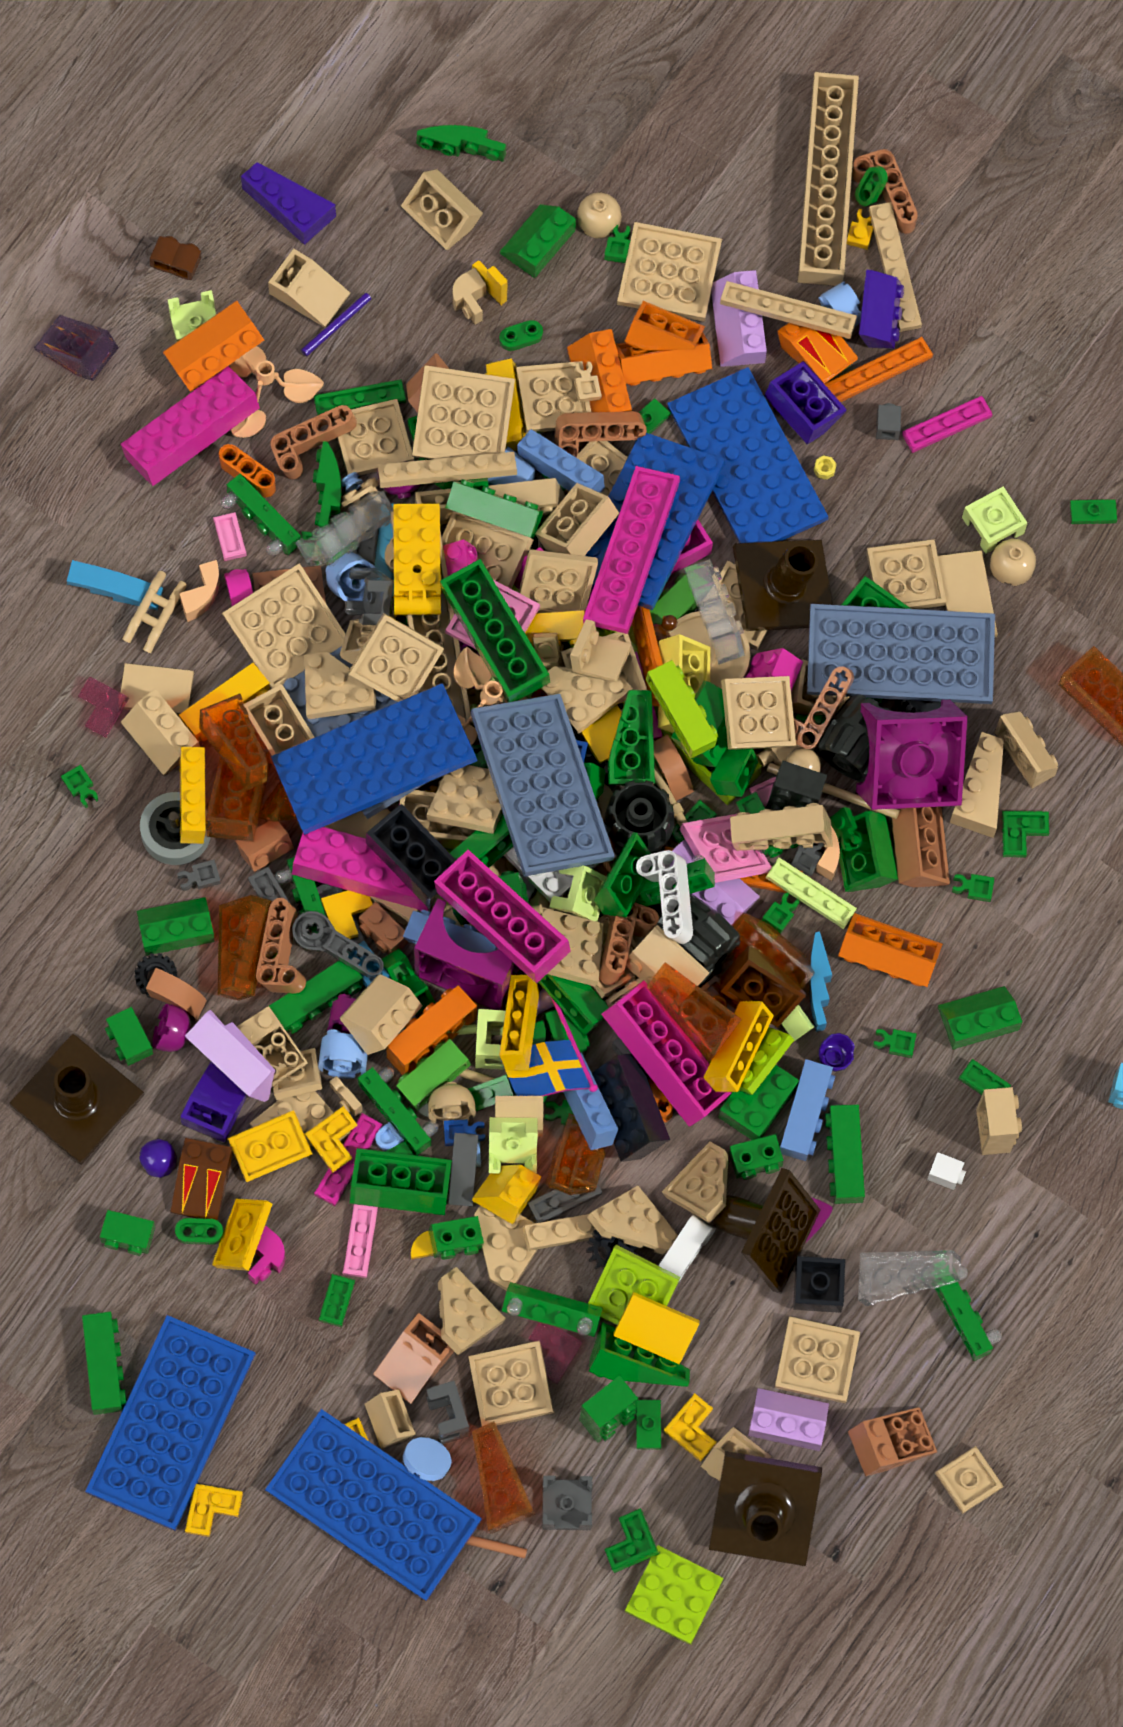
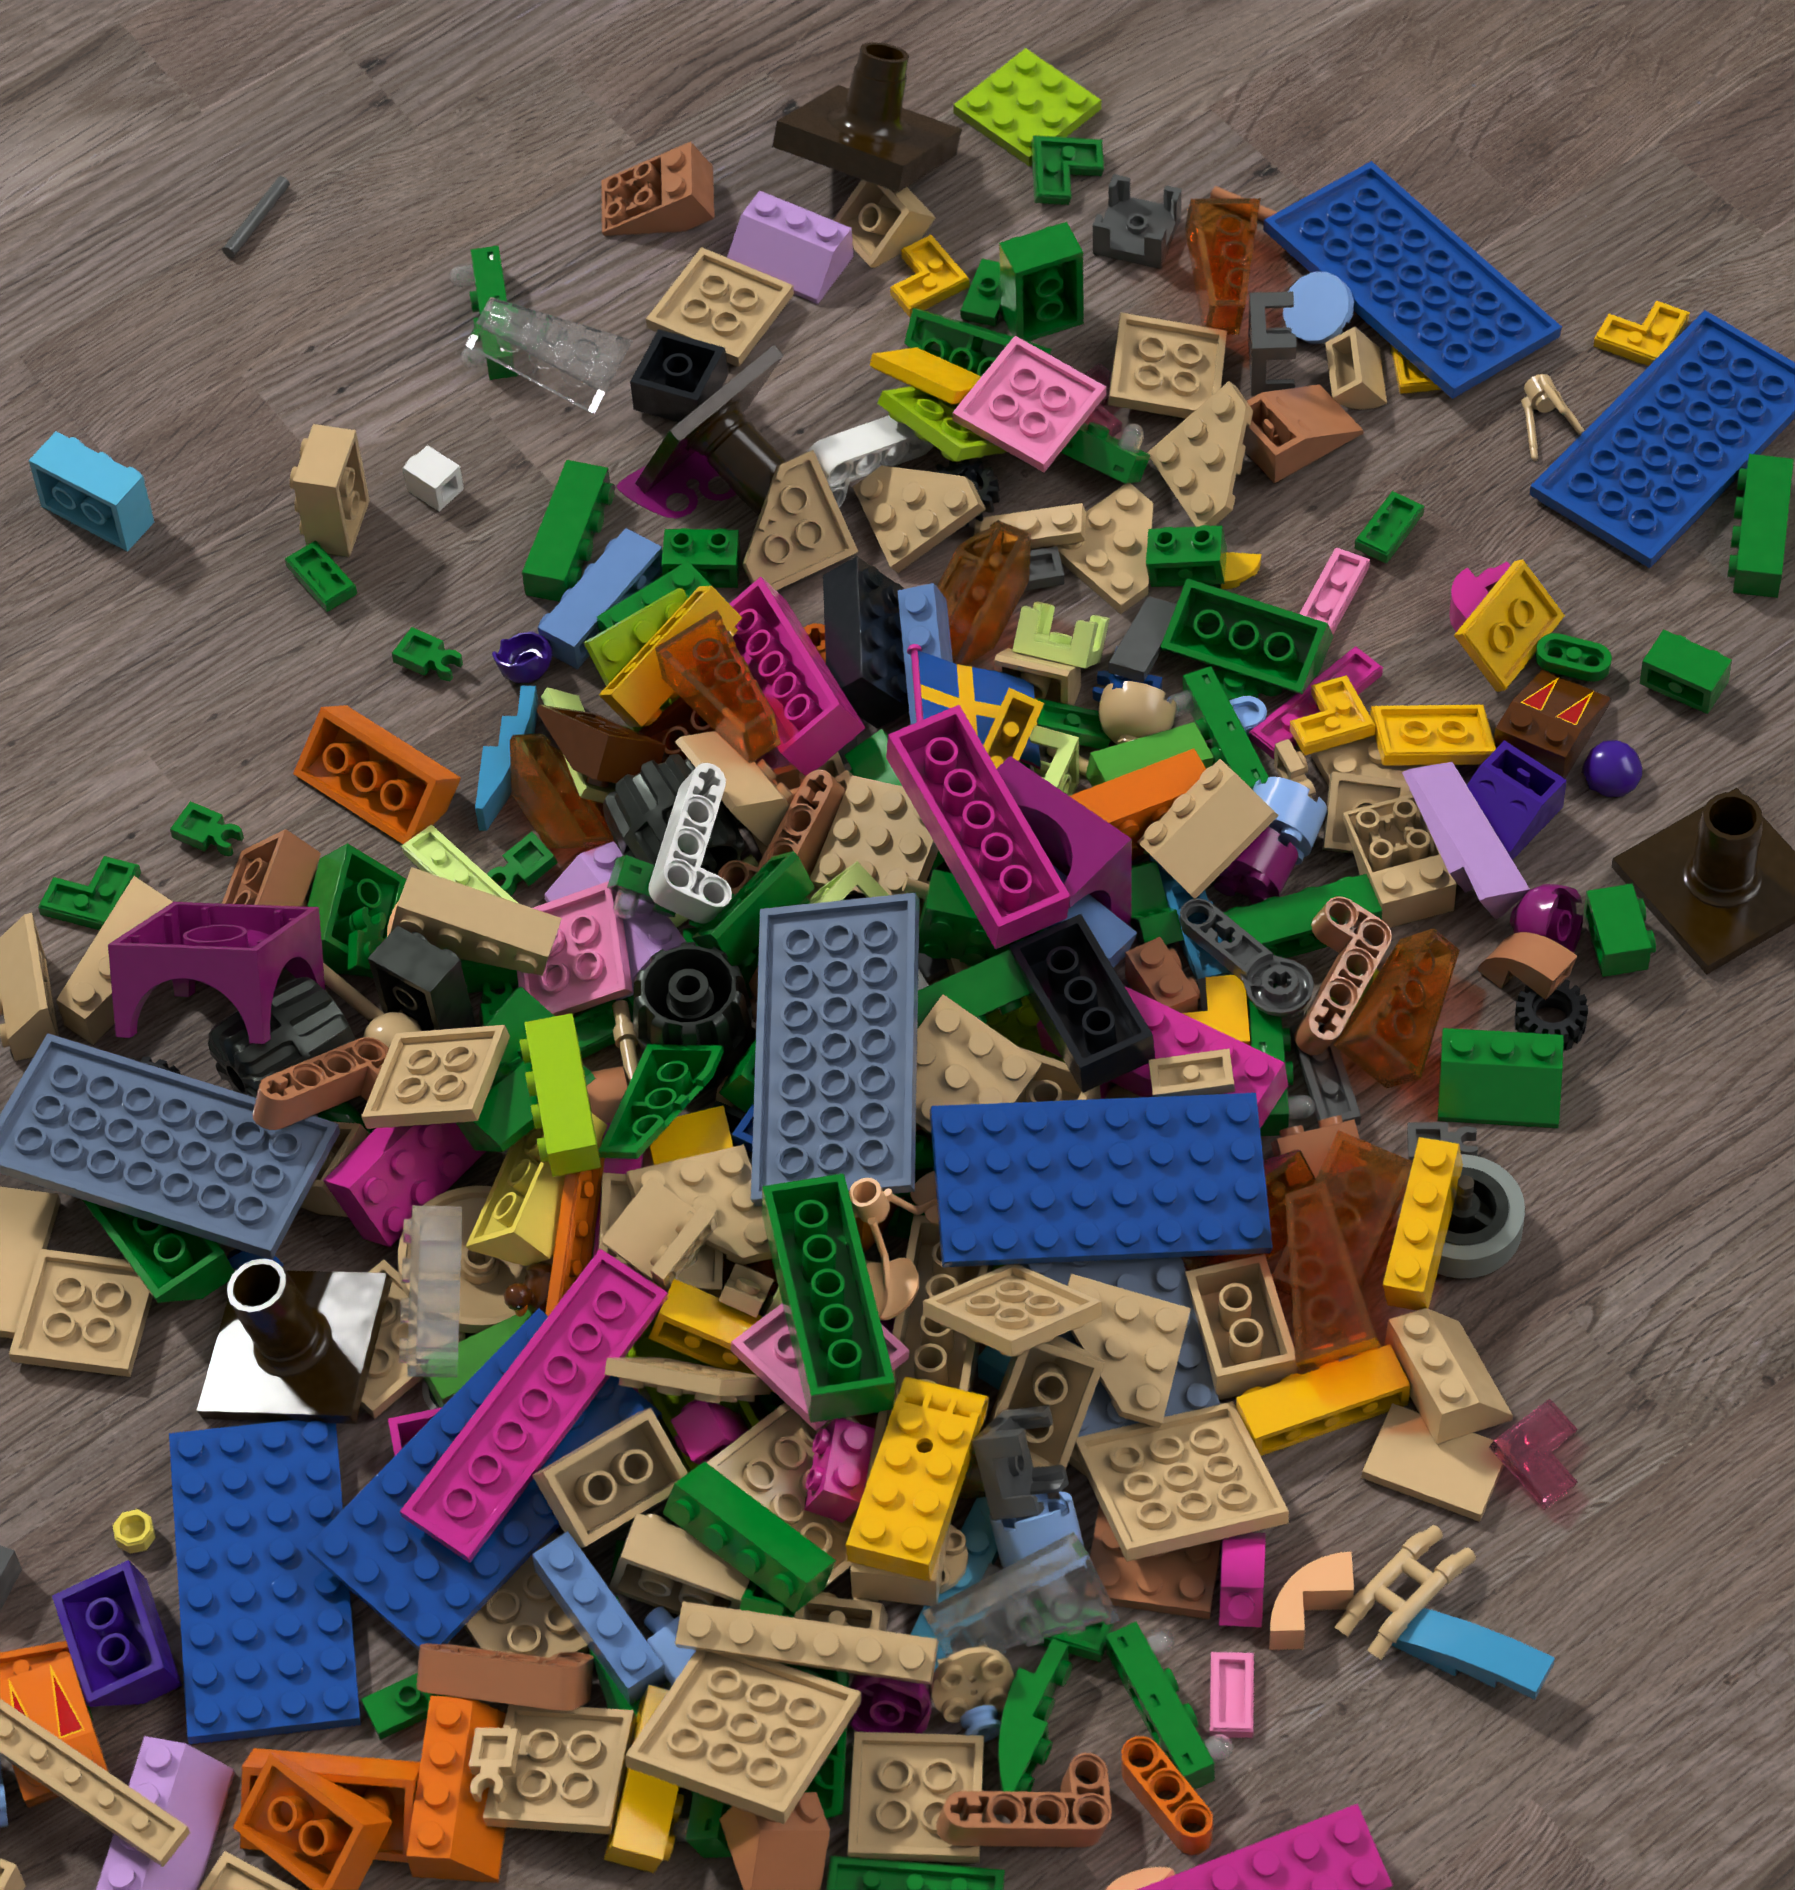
camera: 155 degrees left, 15 degrees down
green plate [61,764,98,808] -> none
yellow slope [472,1165,541,1224] -> none
tan plate [935,1446,1004,1514] -> none
green slope [938,986,1023,1050] -> none
none -> bright pink plate [952,336,1106,472]
none -> tan plate [1149,1049,1235,1097]
none -> tan plant [1521,374,1585,461]

